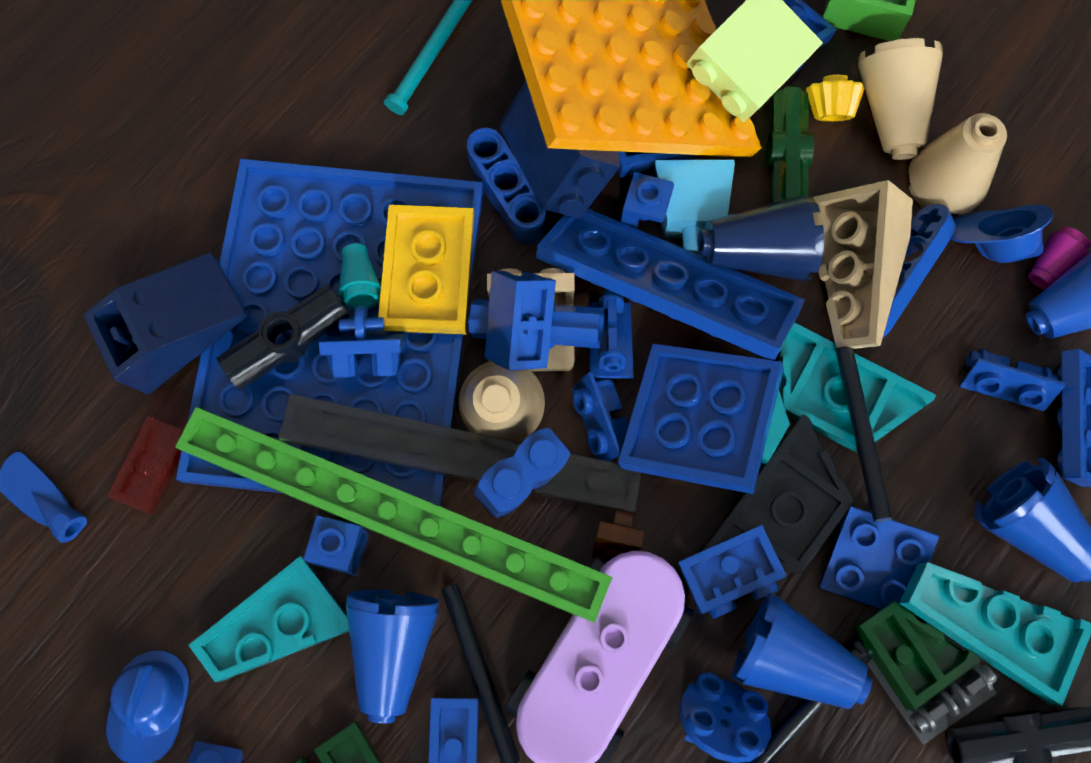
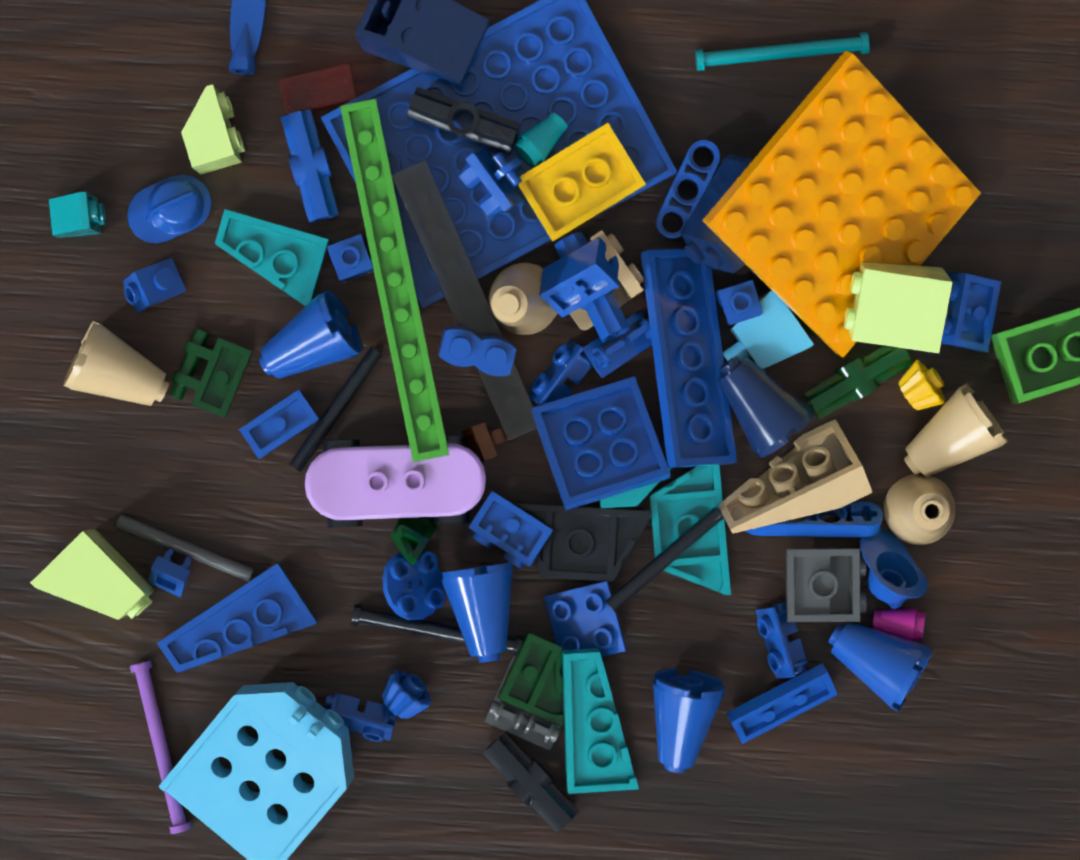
camera: 55 degrees right, 15 degrees up
none -> yellowish green slope [181,84,245,175]
none -> blue piece [281,109,339,223]
none -> dark green slope [390,517,438,566]
none -> dark grey plate [786,548,867,622]

